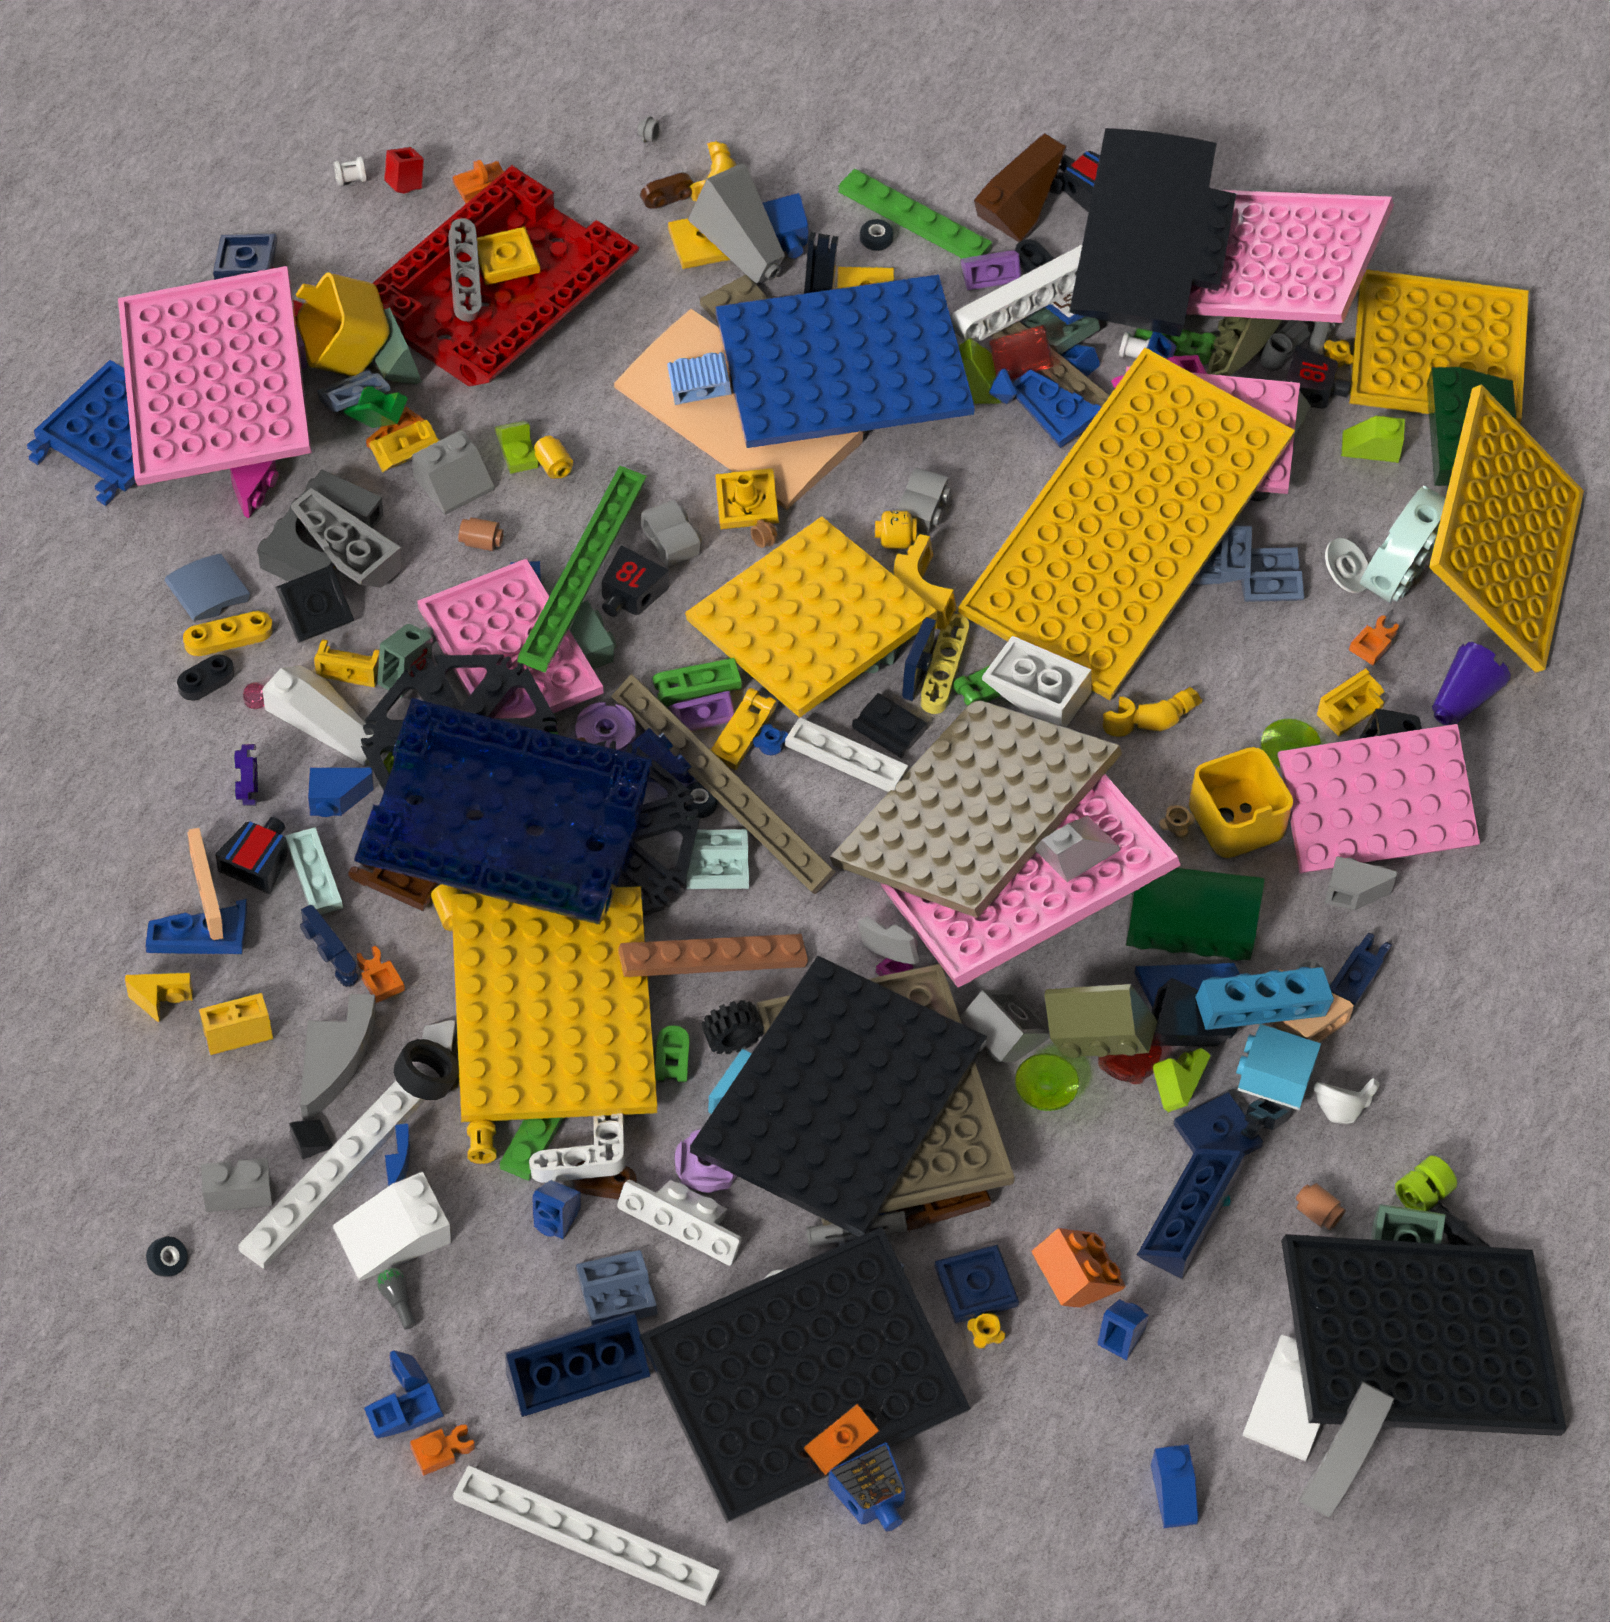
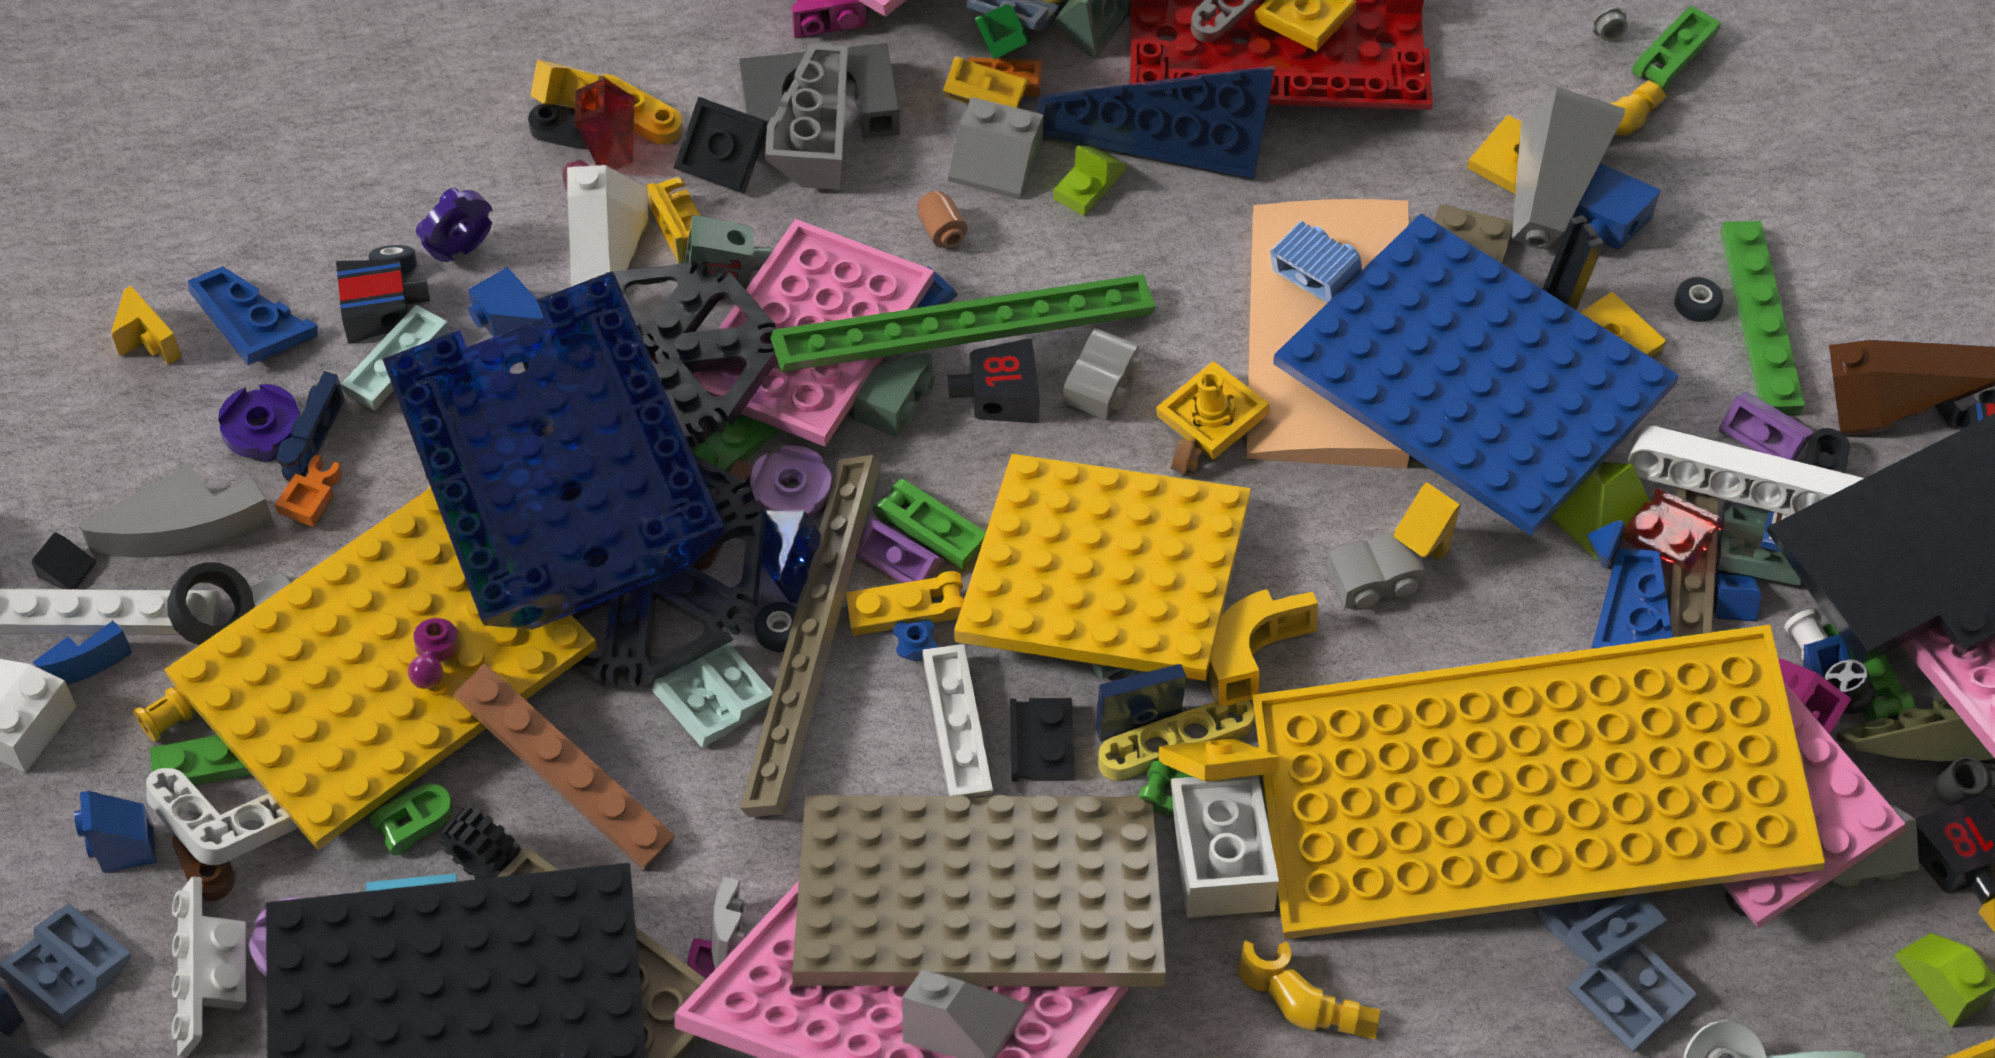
camera: 55 degrees right, 0 degrees up
sand blue slope [164,553,250,621] -> none
light nougat tile [187,828,223,940] -> none
yellow hinge [199,993,273,1055] -> none
yellow brick [534,436,574,479] -> none
reddish brown plate [640,172,694,209] -> none
yellow head [875,510,917,549] -> none
none -> dark purple plate [218,384,301,462]
none -> black wheel [368,245,417,274]
none -> magenta plate [408,618,458,689]
none -> yellow slope [530,59,606,113]
none -> clear red slope [575,78,634,170]
none -> dark blue wing [1037,66,1276,179]
none -> yellow plate [1159,738,1279,782]
none -> yellow slope [1394,482,1460,560]
none -> bright green plate [1632,5,1721,91]
none -> black wheel [1825,660,1876,714]

